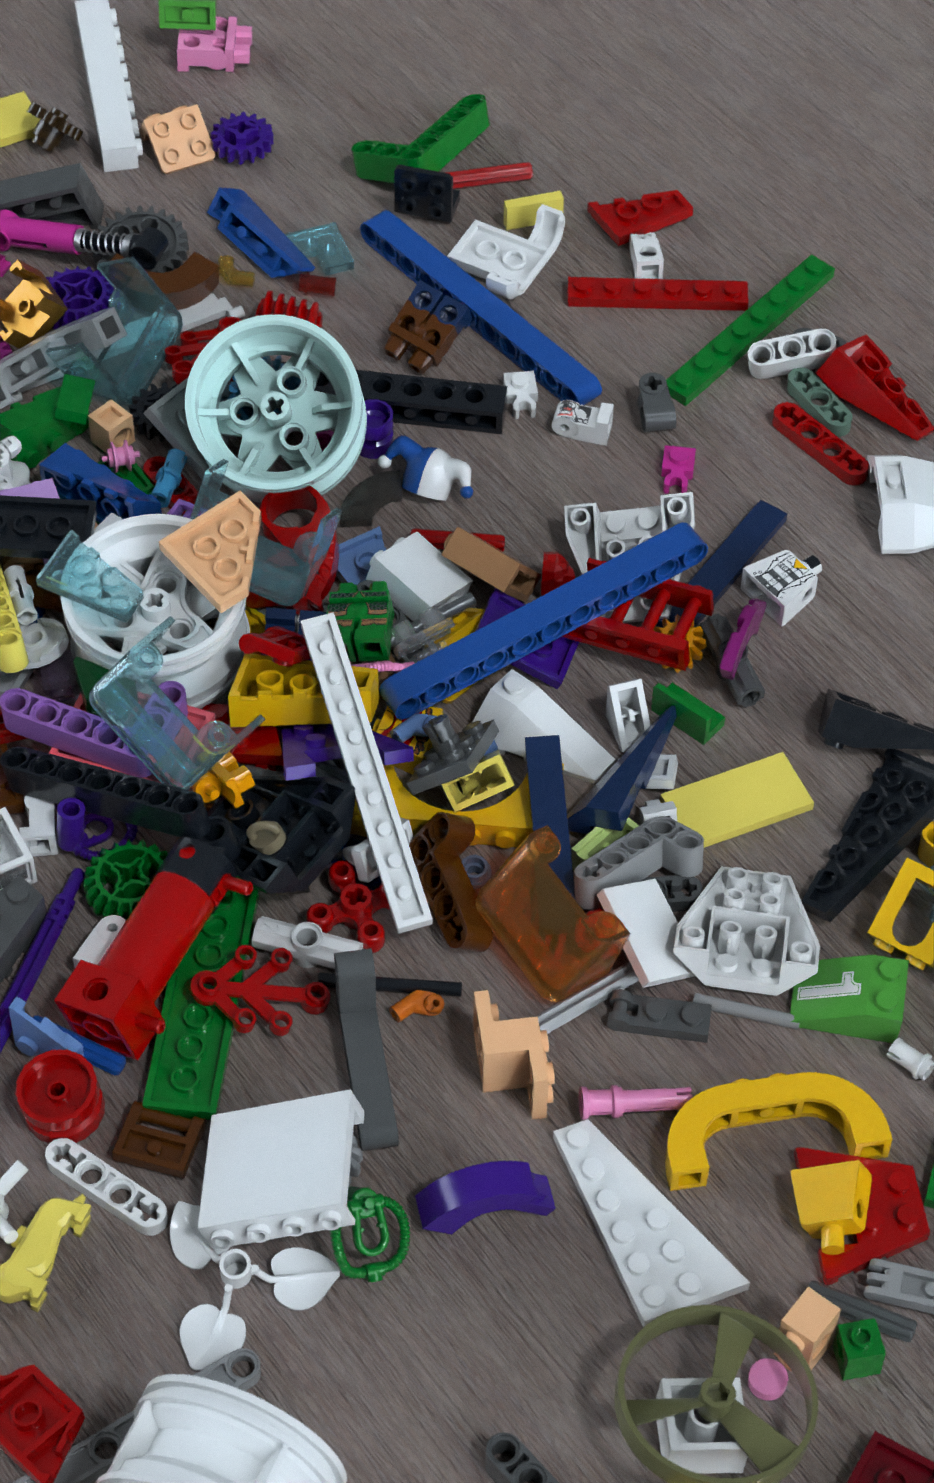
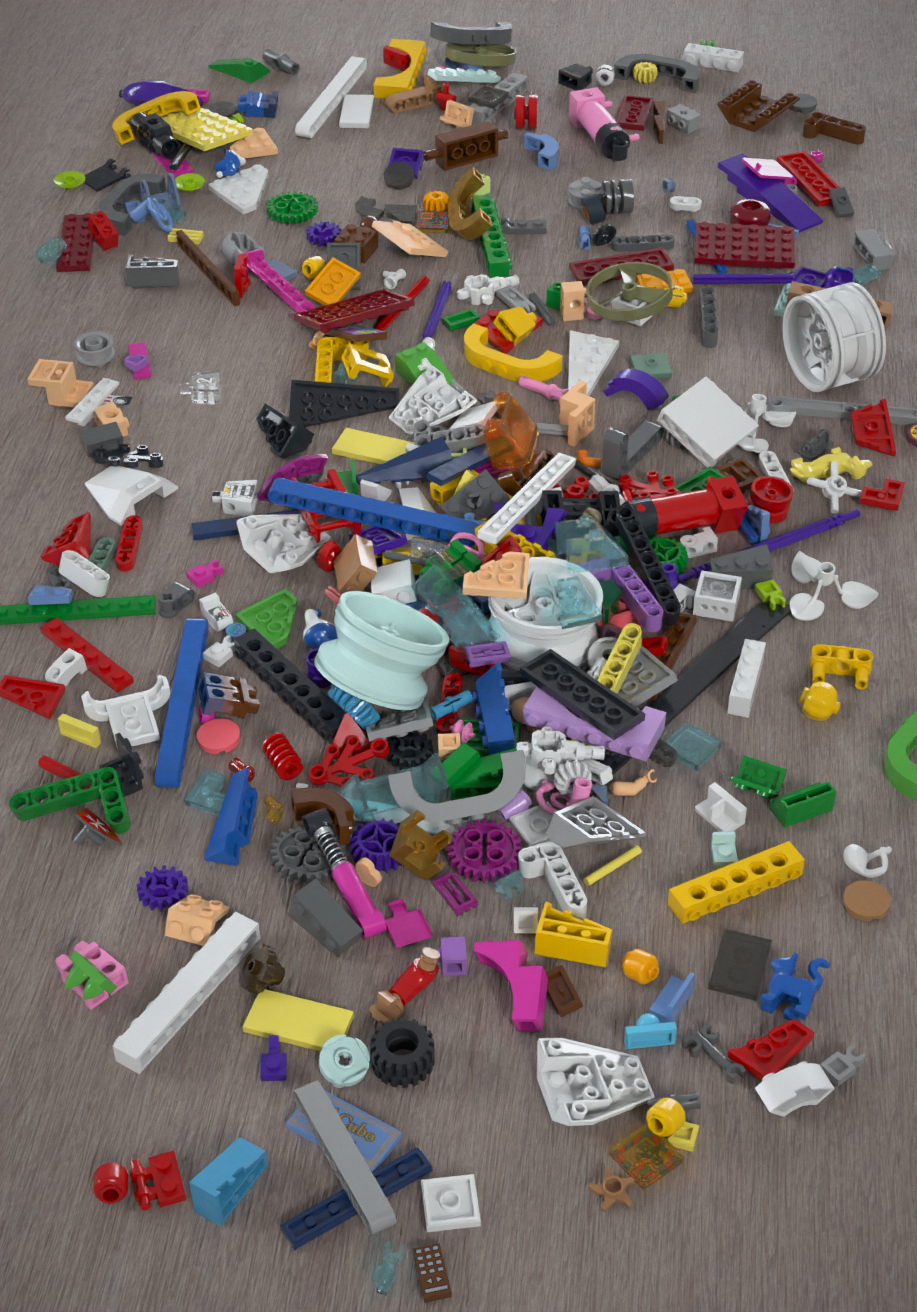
camera: 135 degrees left, 10 degrees down
none -> medium blue wing [28,585,73,605]
none -> shield [73,808,122,846]
none -> coral tile [197,718,240,754]
none -> medium blue tile [226,623,247,642]
none -> bright green plate [235,588,298,649]
none -> light nougat tile [355,858,382,887]
none -> sand green plate [630,352,672,379]
none -> dark grey hinge [797,429,834,460]

